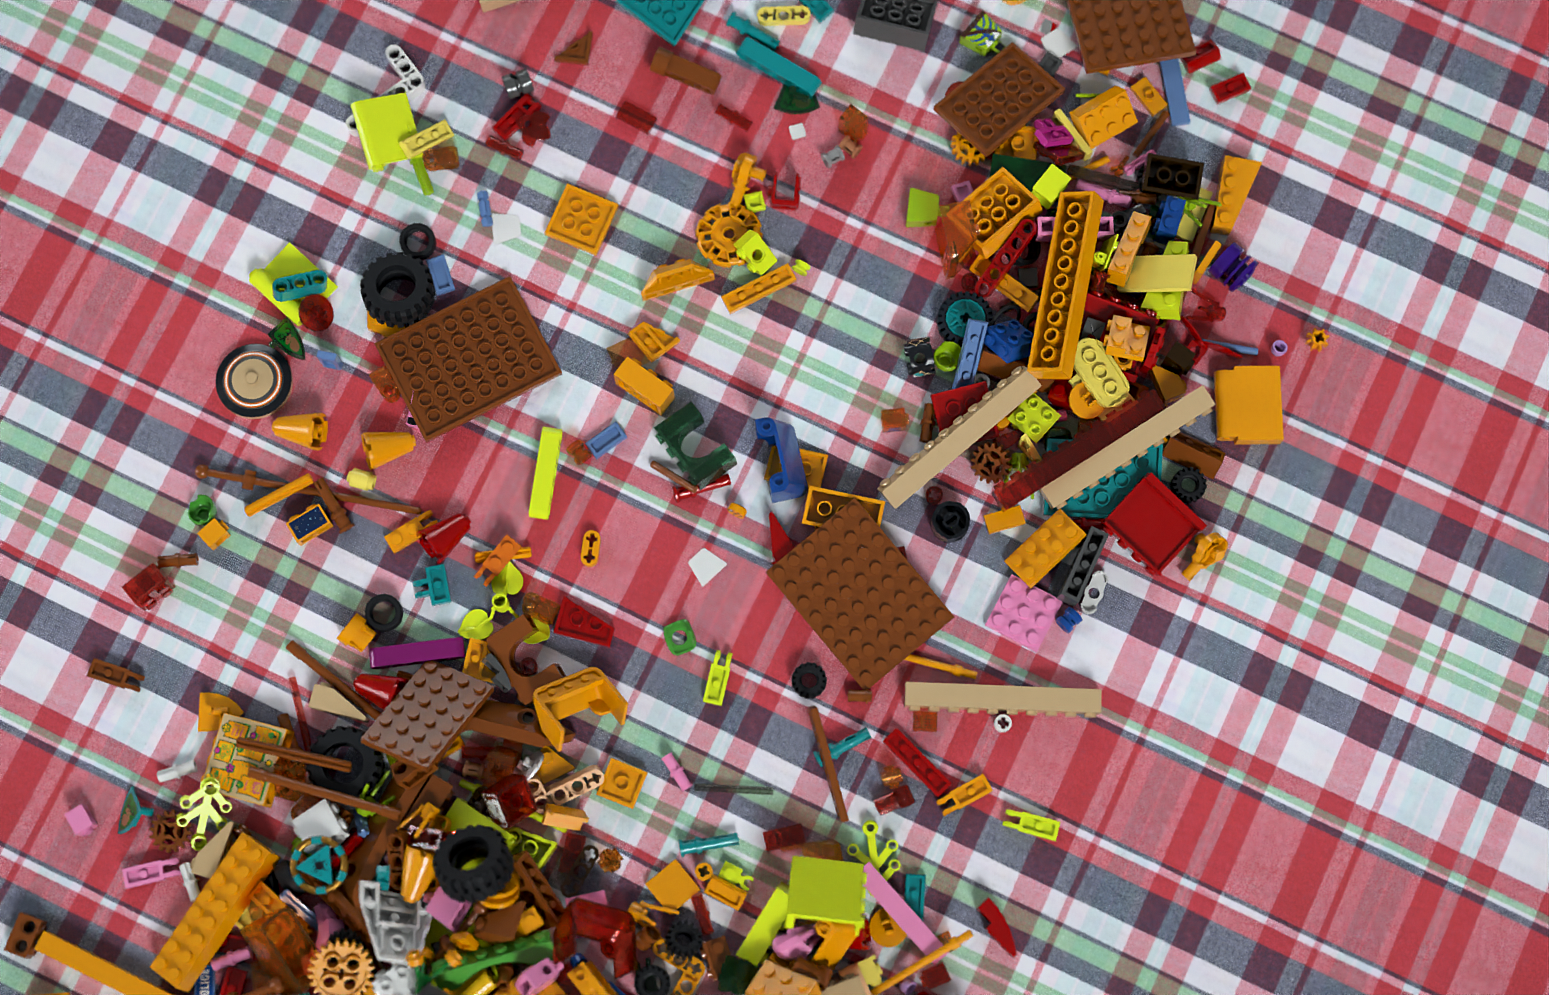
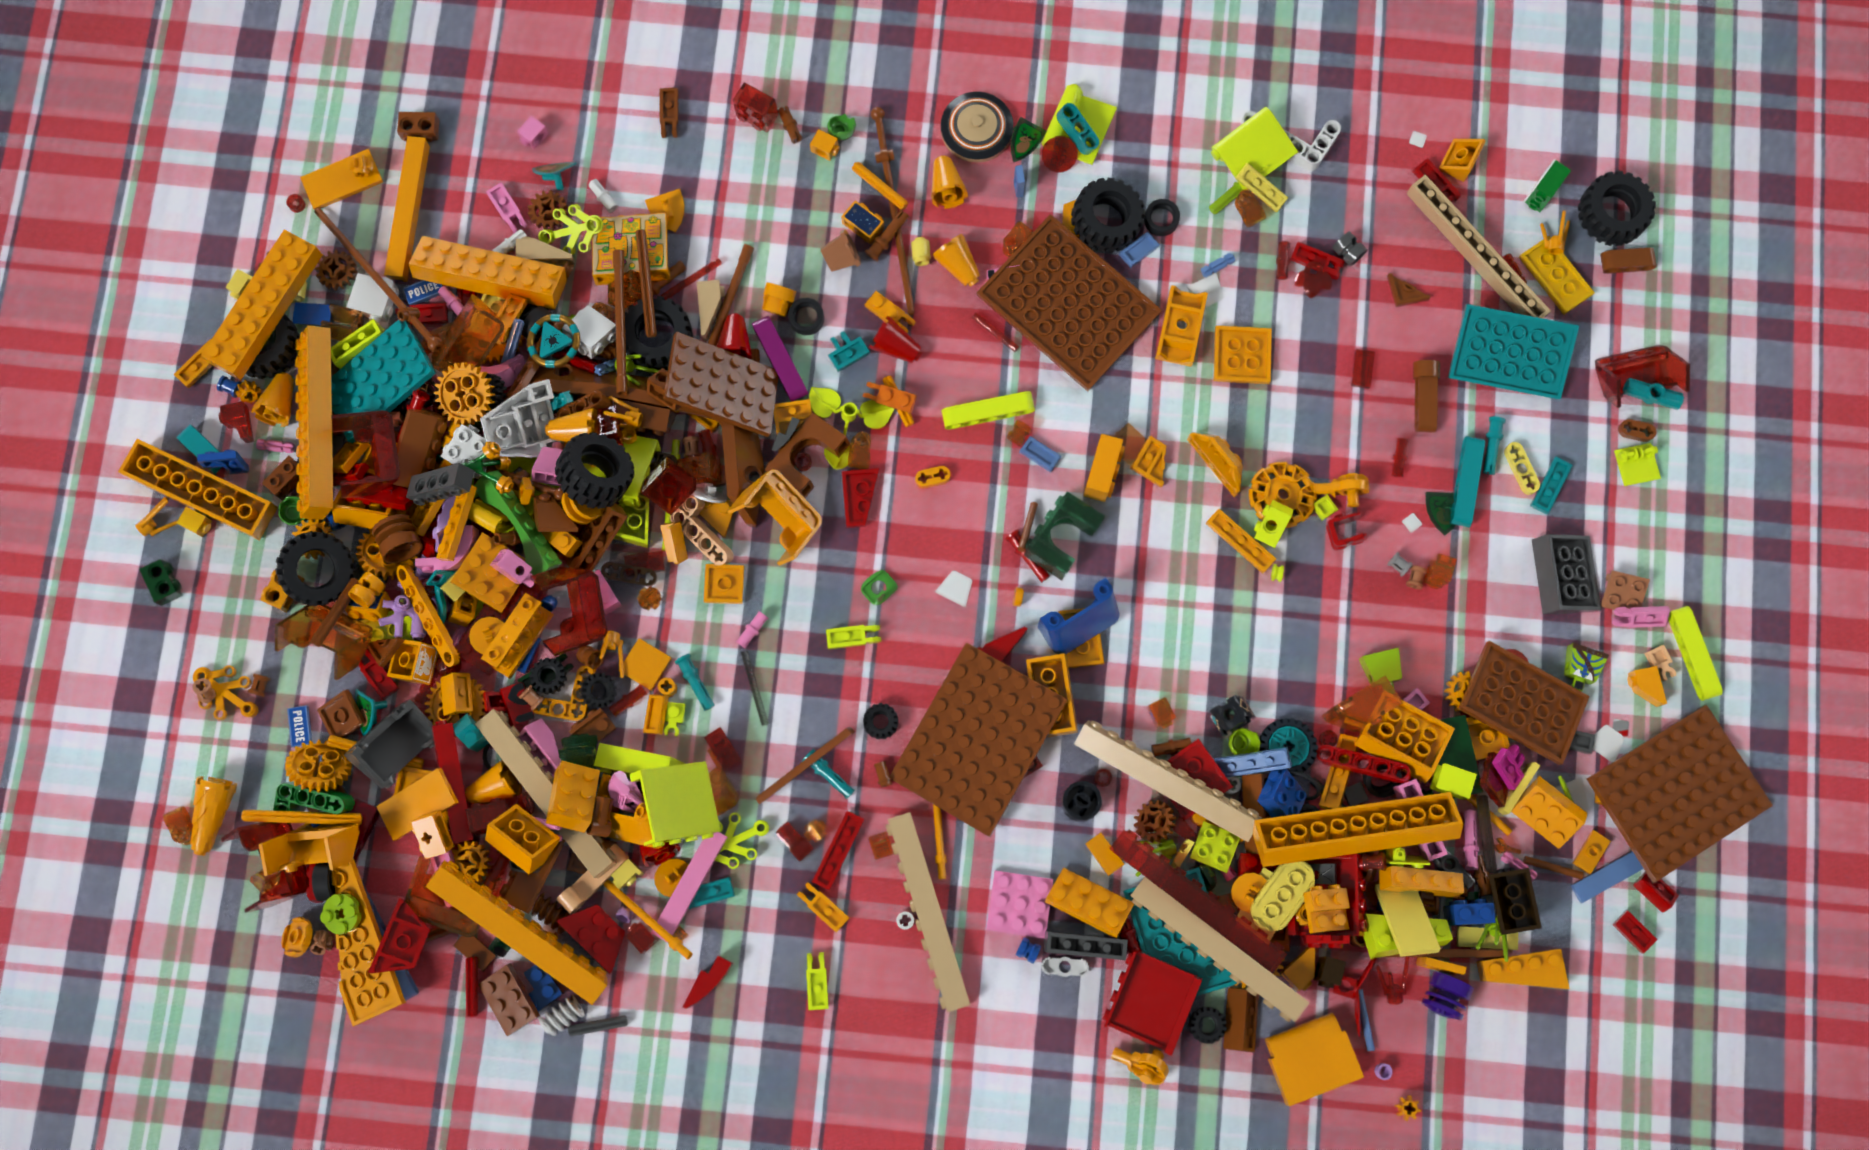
camera: 70 degrees right, 0 degrees up
none -> nougat container [820,229,861,272]
none -> clear red bar [972,312,1019,352]
none -> light orange piece [1155,285,1208,367]

